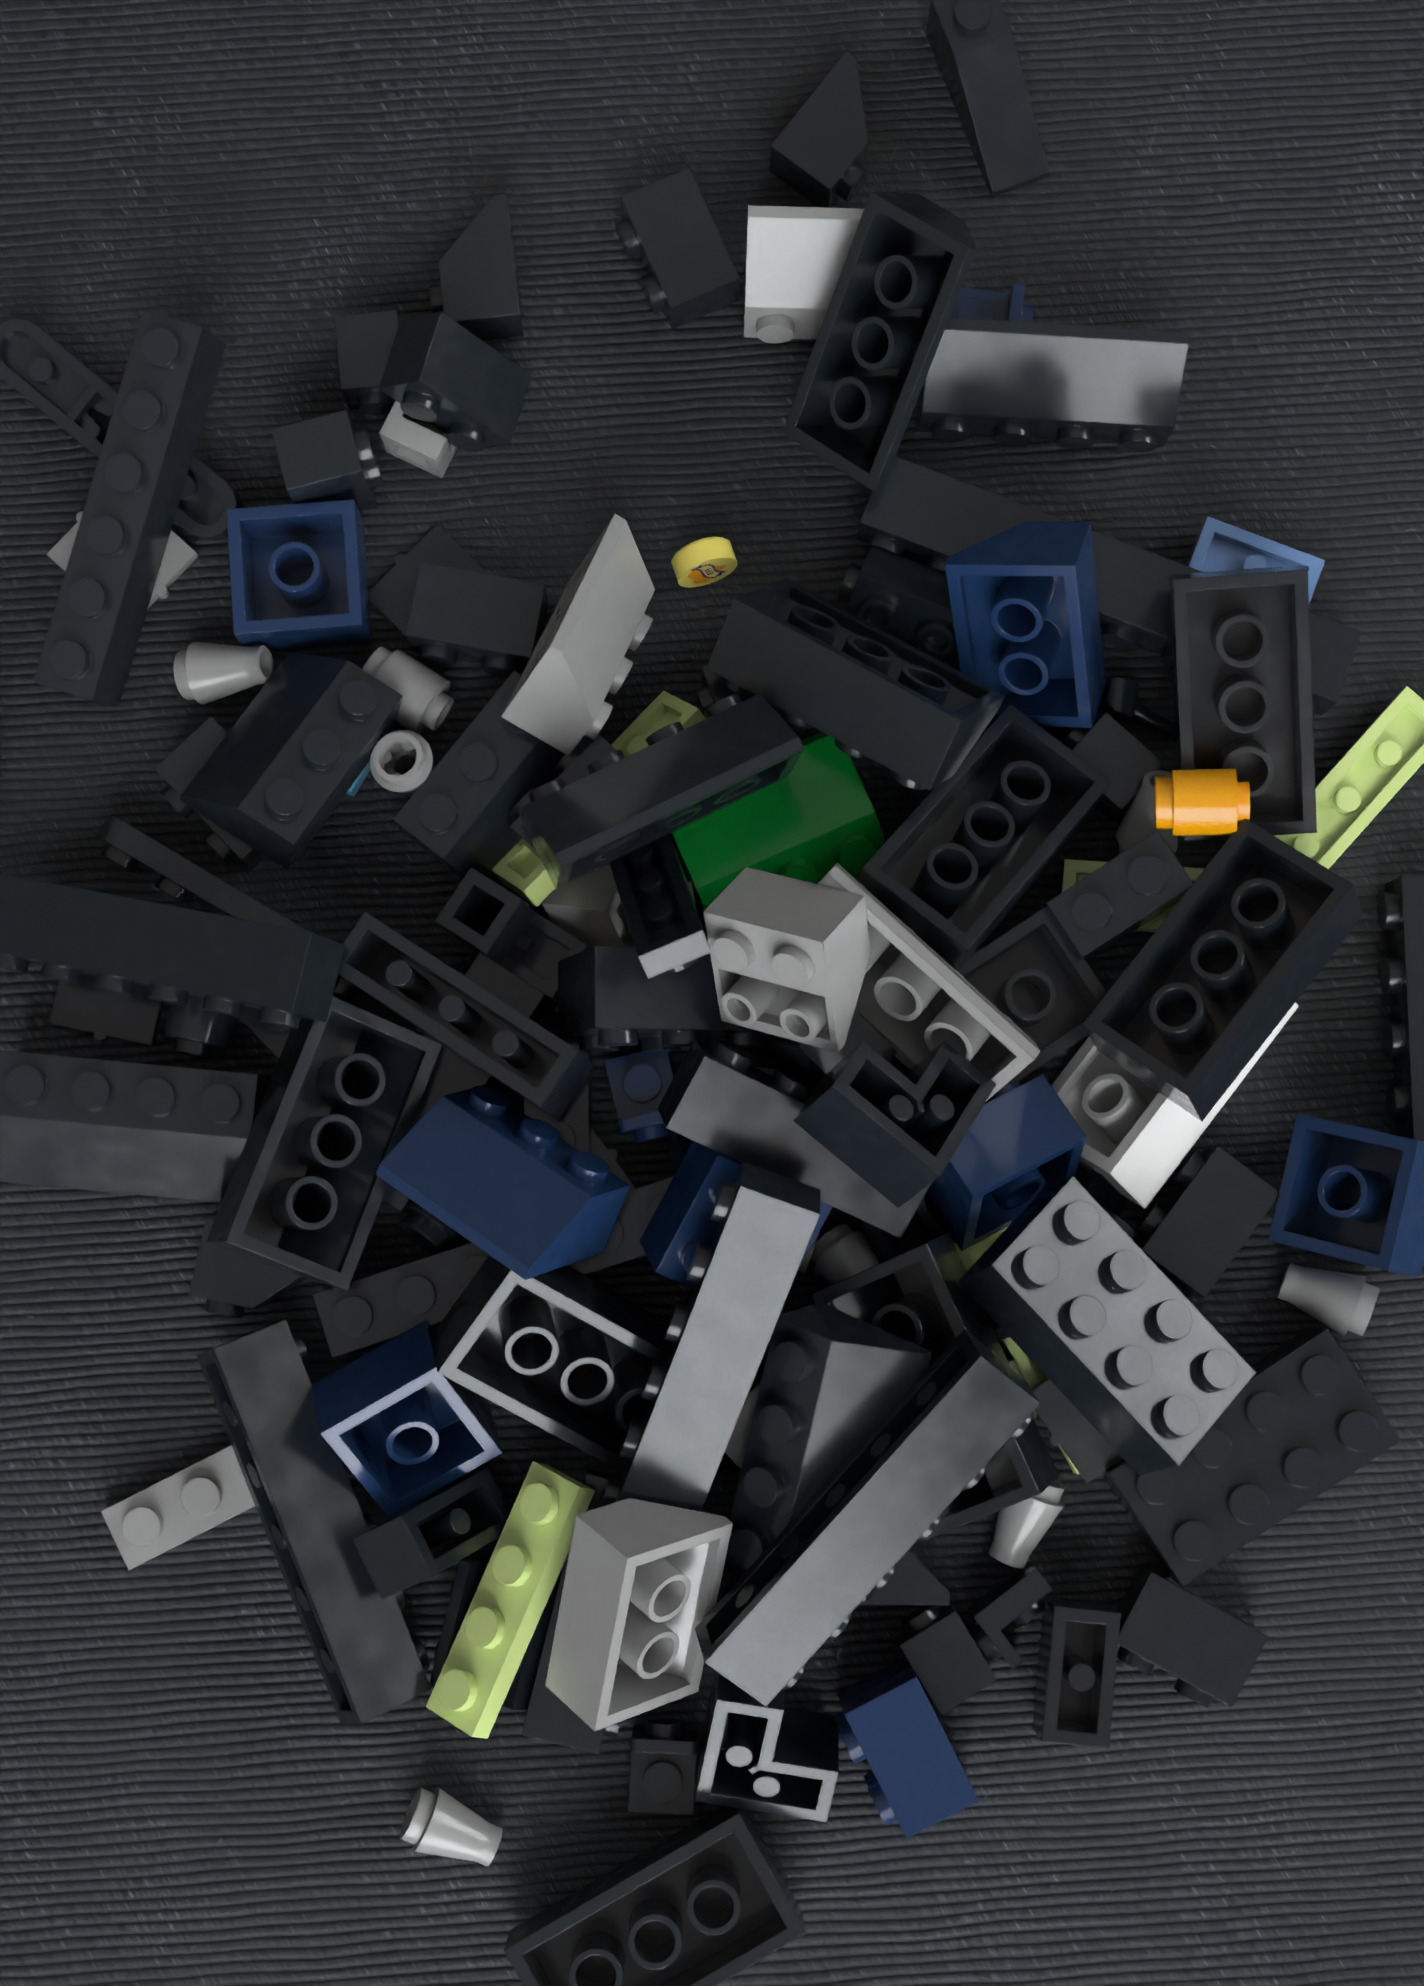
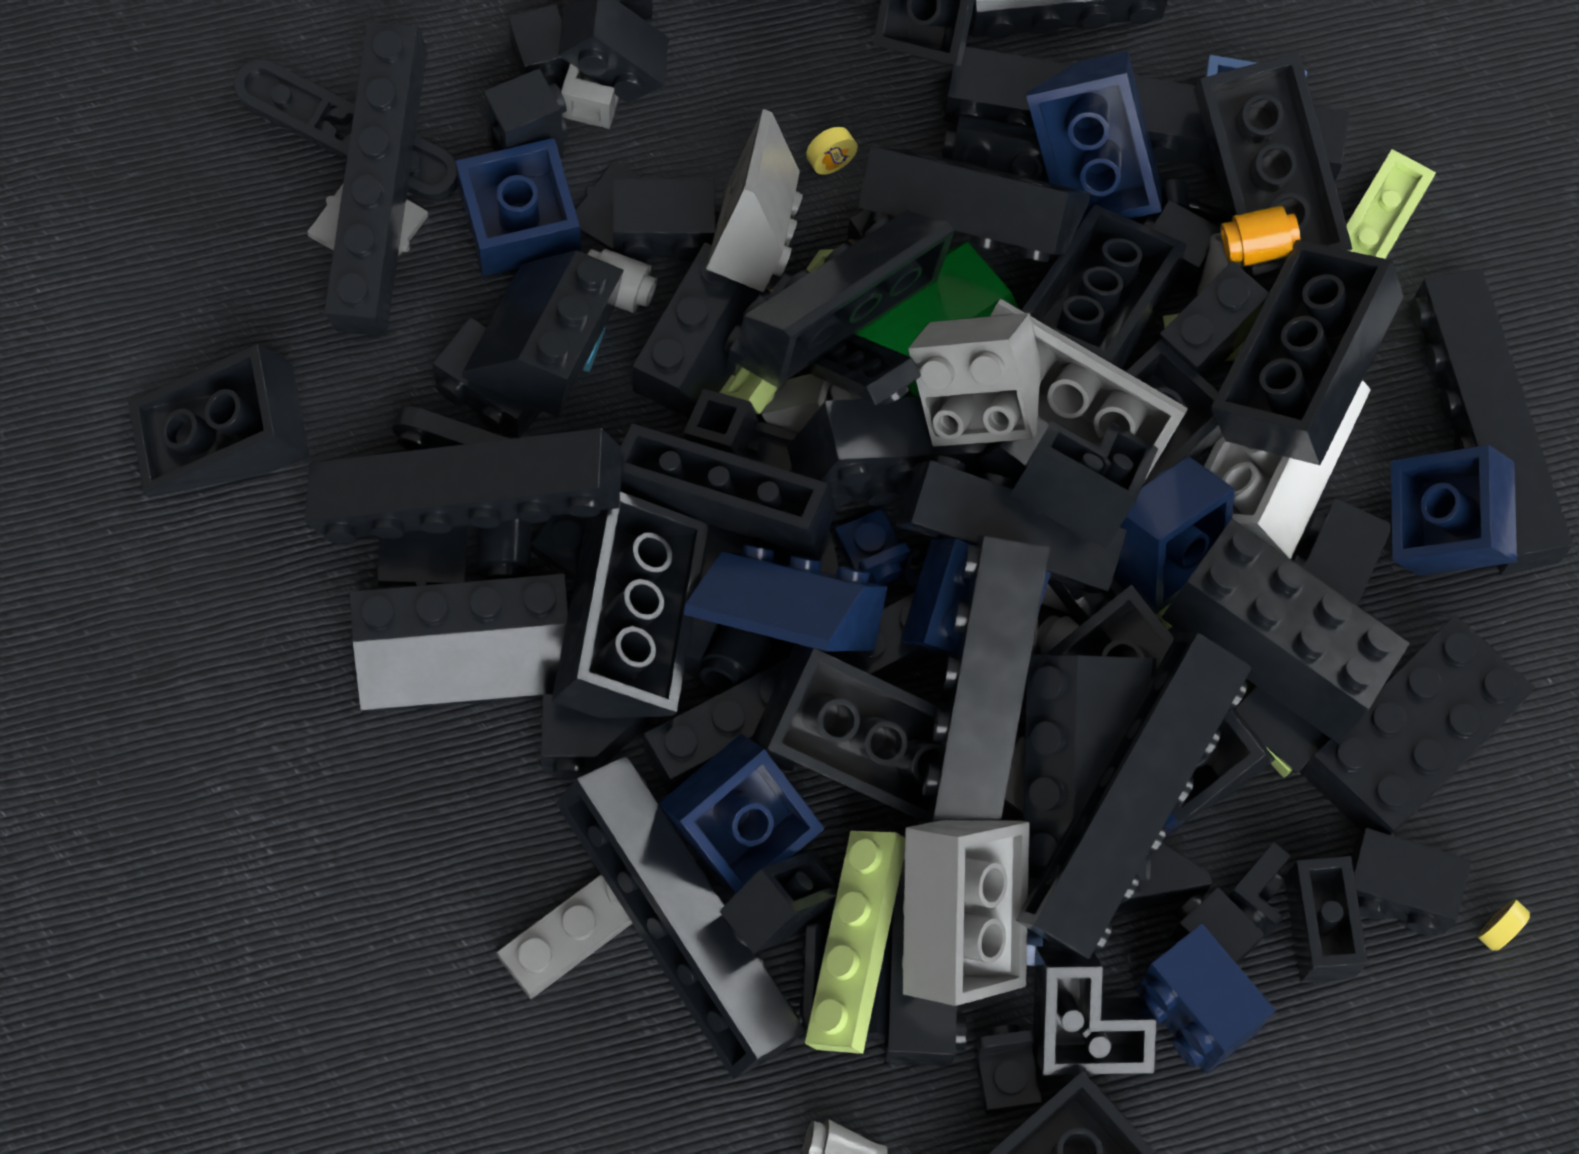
camera: 15 degrees left, 15 degrees down
light grey cone [173,642,274,705] -> none
light grey cone [370,730,434,797] -> none
light grey cone [988,1479,1065,1569] -> none
light grey cone [1277,1262,1380,1336] -> none
none -> light yellow tile [1478,899,1530,951]

